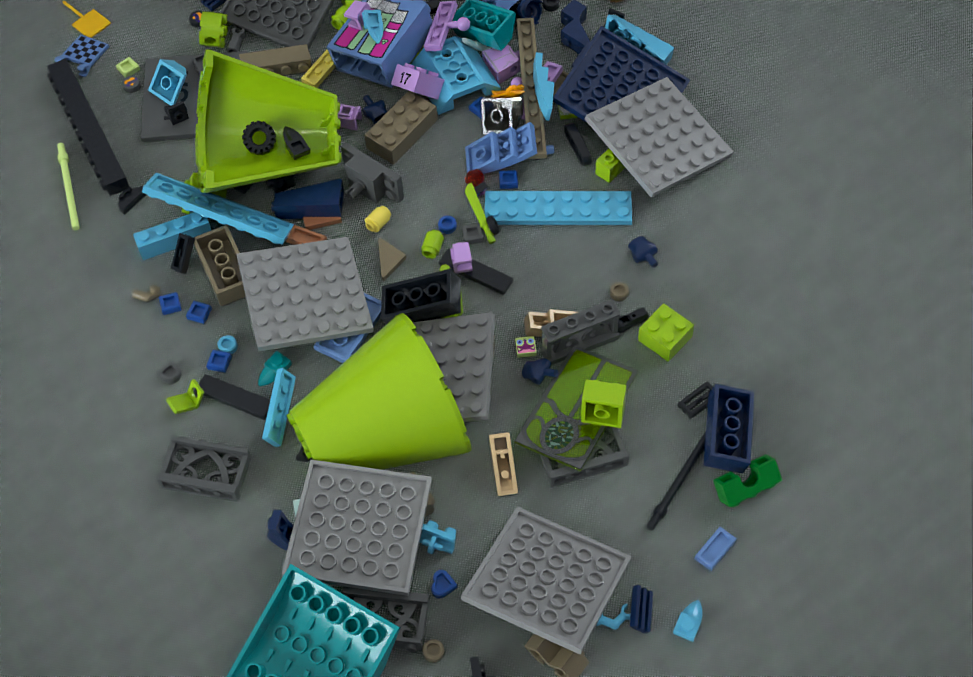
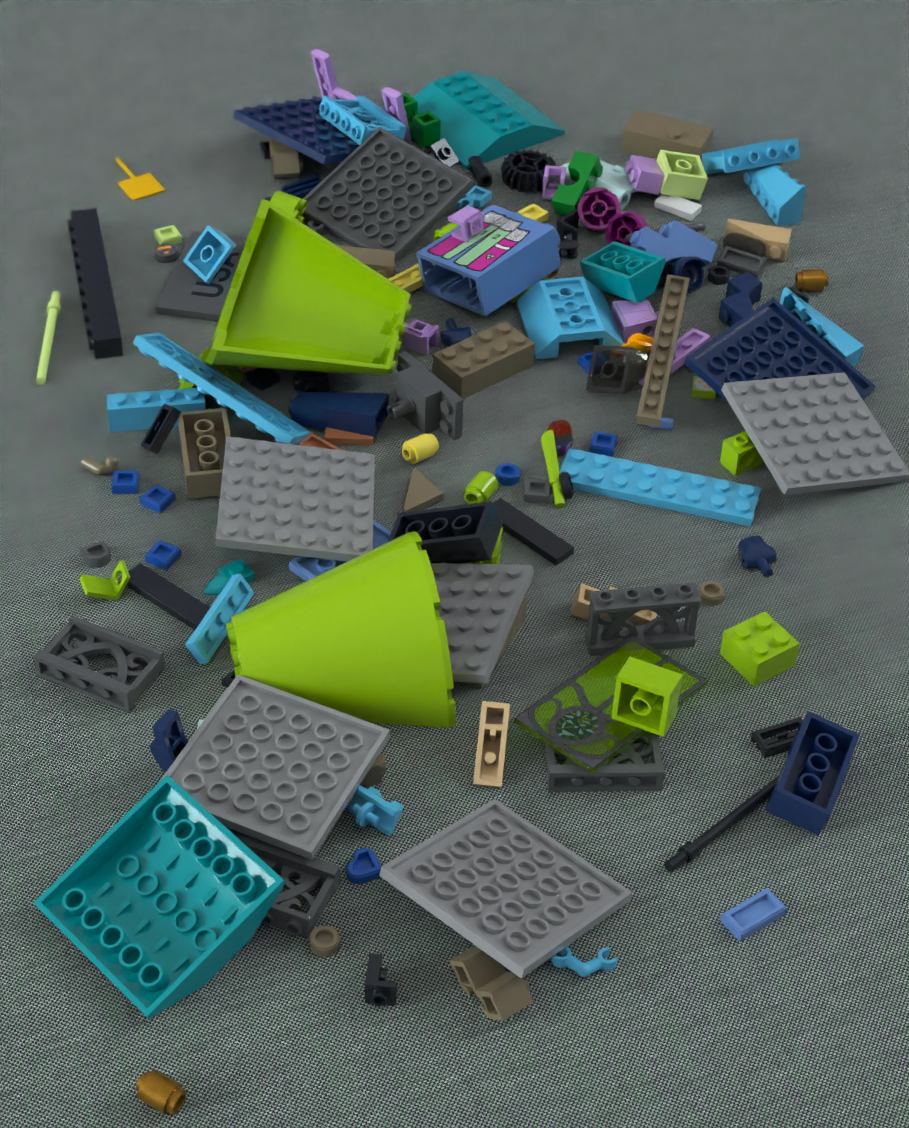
camera: 10 degrees right, 15 degrees down
medium blue flag [54,34,109,77] -> none
black tile [118,186,147,215] -> none
black bracket [165,101,189,125] -> none
medium azure tile [217,335,238,354] -> none
black tyre [242,121,276,155] -> none
black plate [283,126,310,160] -> none
medium azure plate [362,10,383,44] -> none
lavender brick [391,63,445,100] -> none
lavender plate [424,1,470,51] -> none
lavender window [450,242,473,274] -> none
light aqua piece [462,38,491,51] -> none
medium blue slope [465,122,537,177] -> none
tile [515,336,537,358] -> none
dark blue piece [522,358,558,385] -> none
medium azure slope [533,52,554,121] -> none
black beam [564,122,592,166] -> none
black bar [618,307,649,333] -> none
dark blue tile [630,585,653,634] -> none
medium azure plate [673,600,702,642] -> none
green arch [713,454,783,507] -> none

